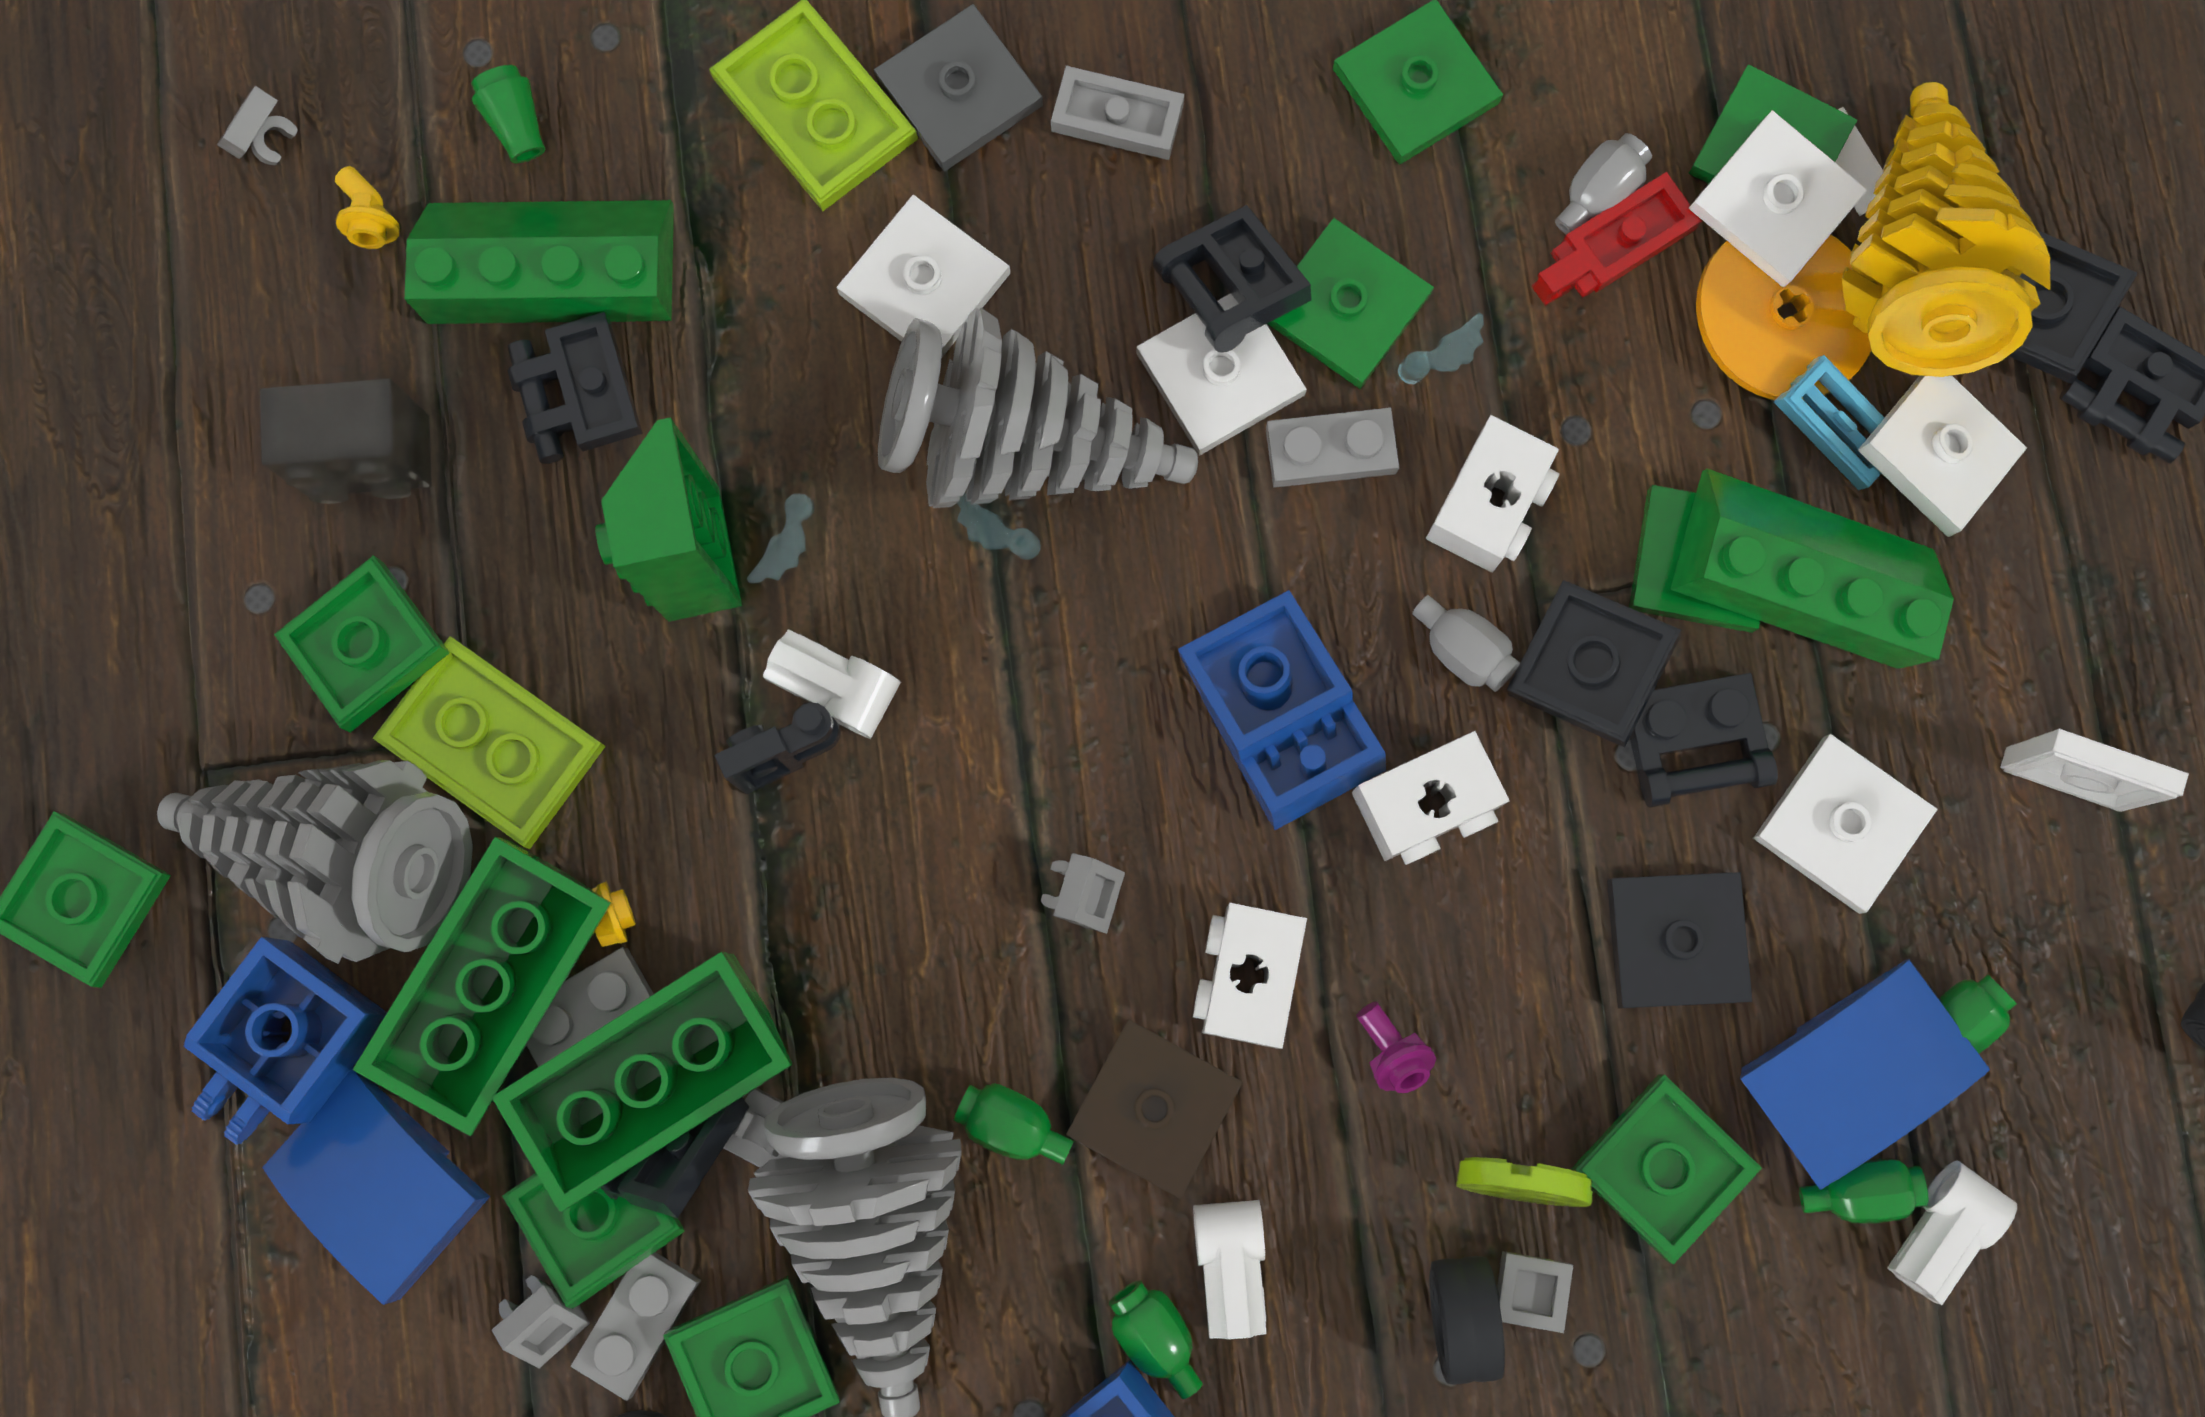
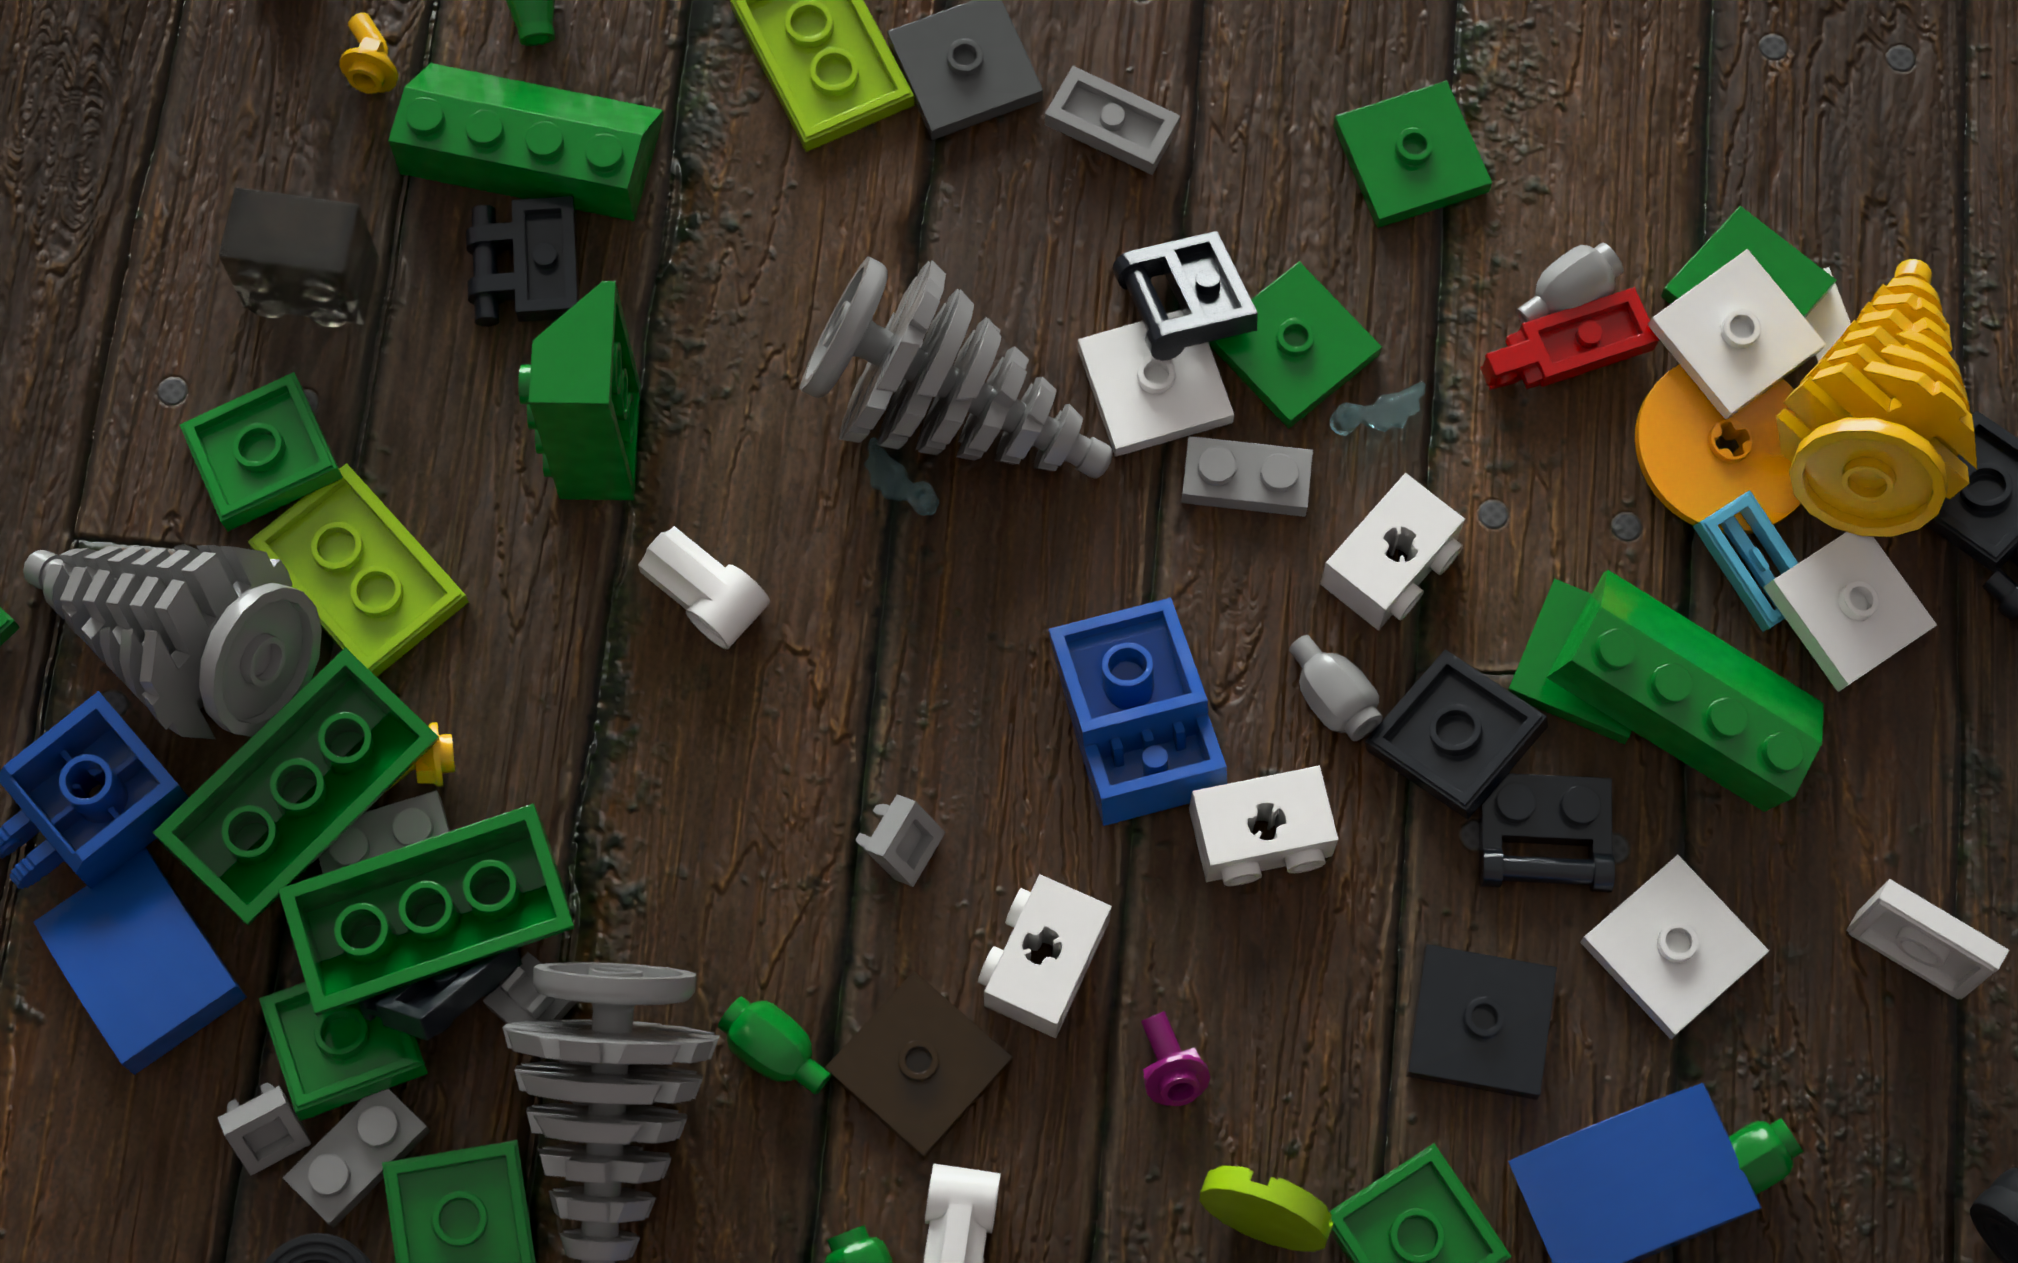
camera: 10 degrees right, 10 degrees down
black plate [714,702,841,794] -> none
clear light blue piece [747,494,815,583] -> none
white plate [836,195,1010,358] -> none

